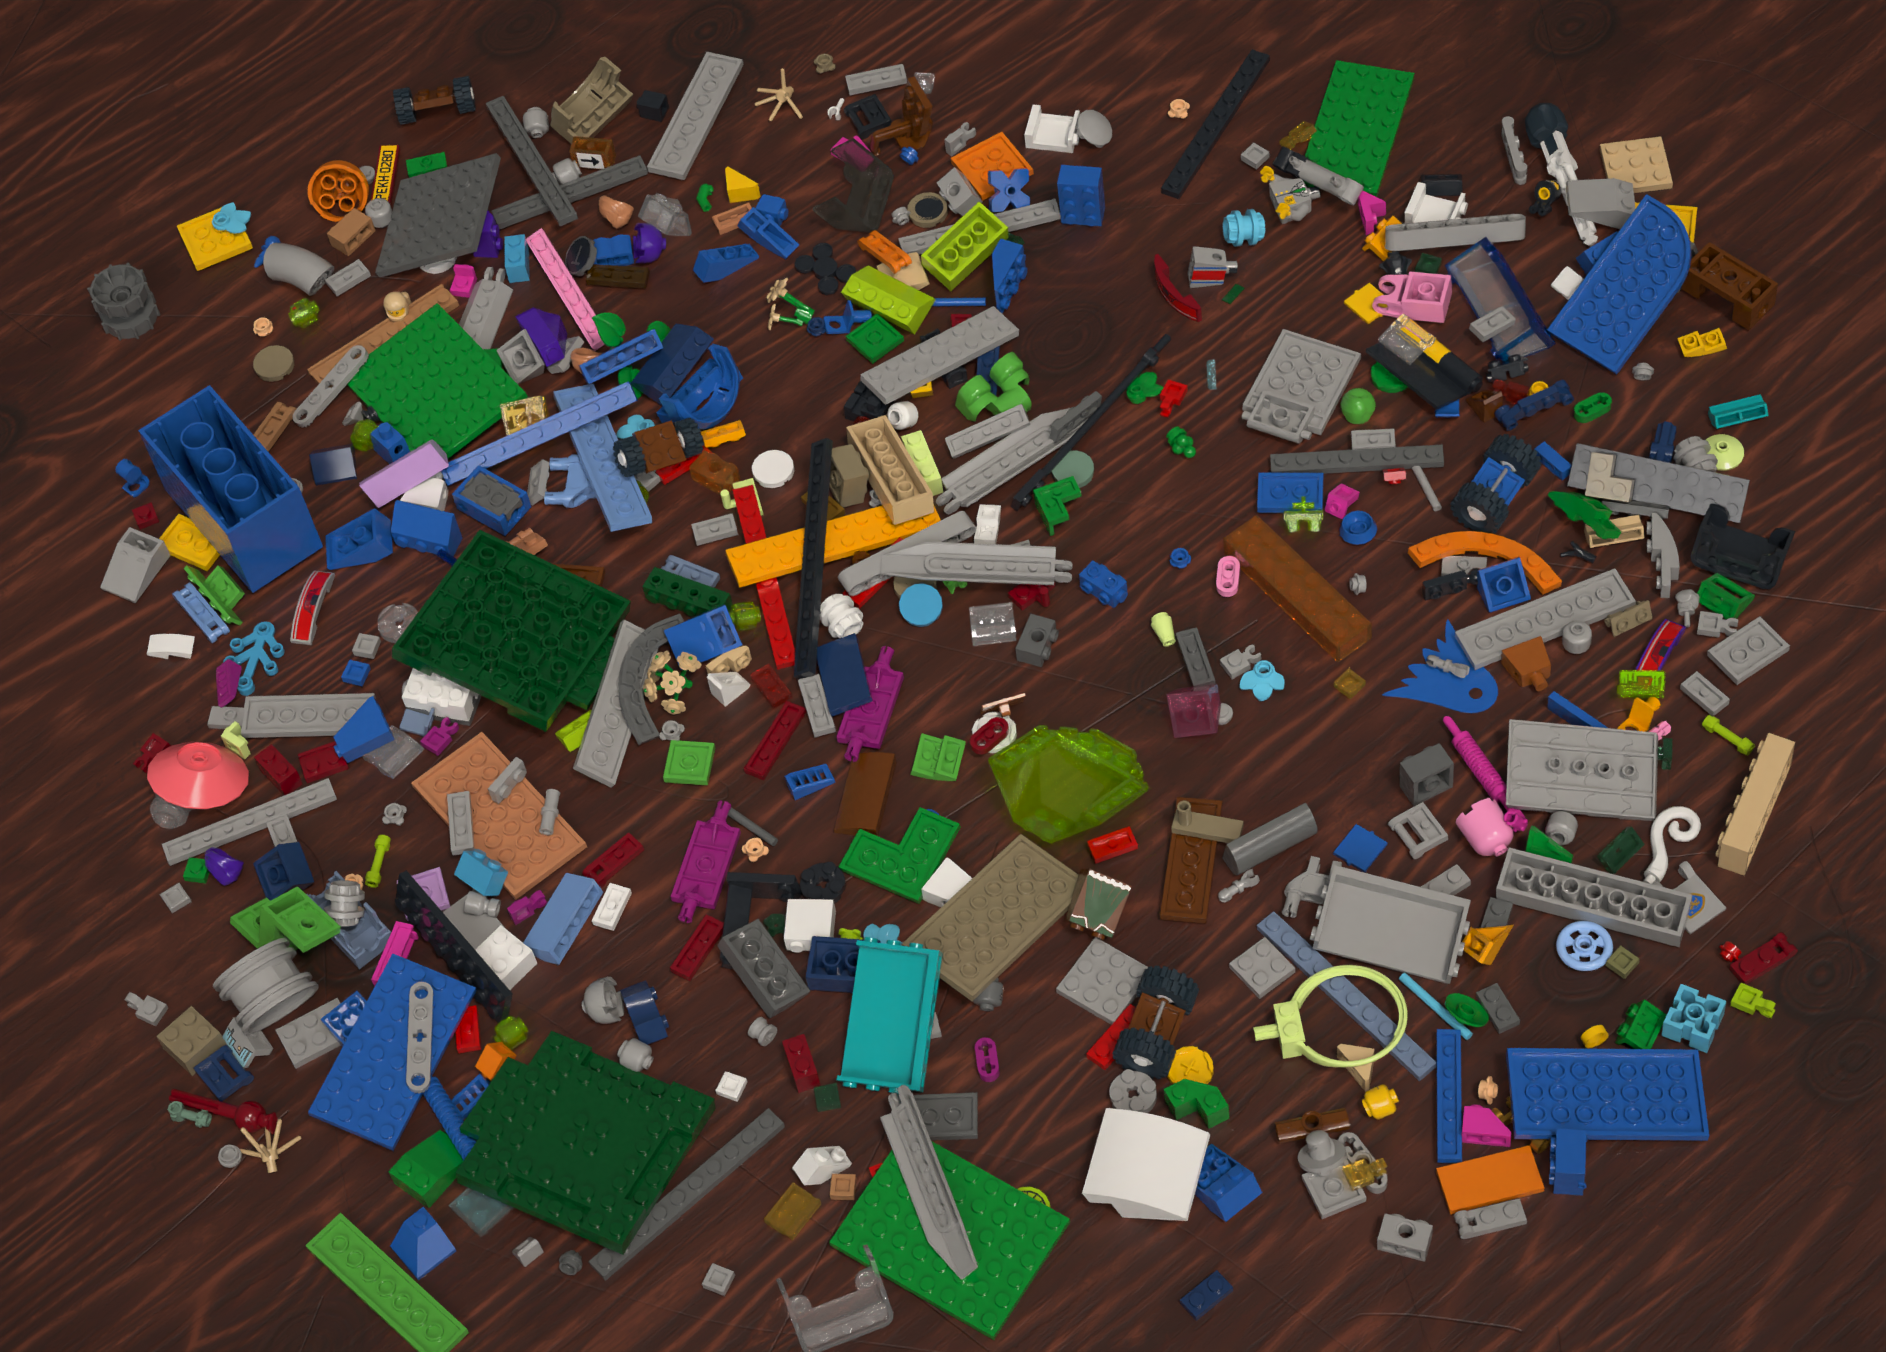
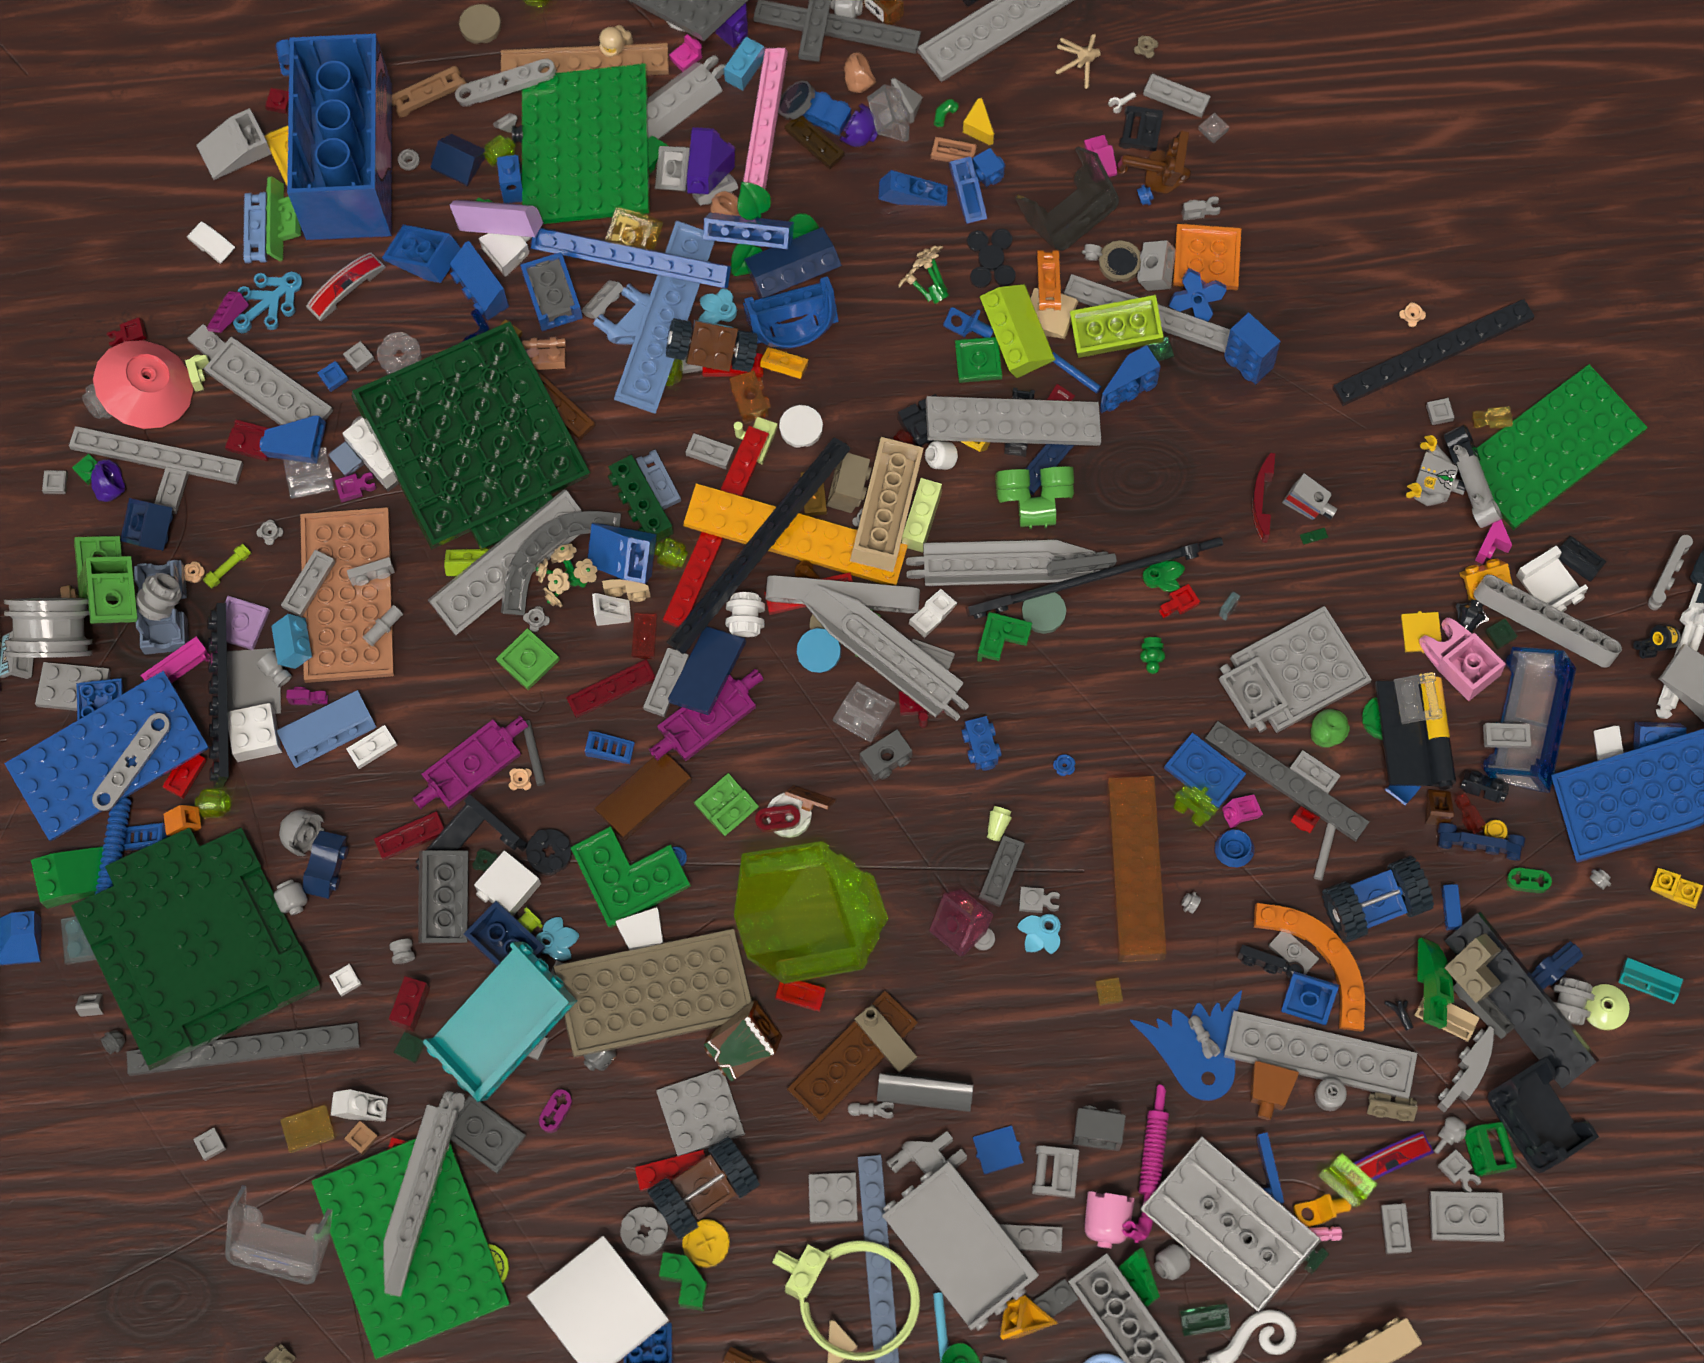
camera: 30 degrees right, 15 degrees up
dark red brick [254,744,303,795] -> none
dark red plate [582,832,644,888] -> none
dark blue plate [807,317,826,336] -> none
light grey plate [945,404,1031,459] -> none
white panel [1024,105,1080,153] -> none
light grey dish [1076,110,1112,148] -> none
bright pink plate [1216,556,1240,597] -> none
medium azure piece [1223,209,1265,247] -> none
lime bar [1702,715,1755,756] -> none

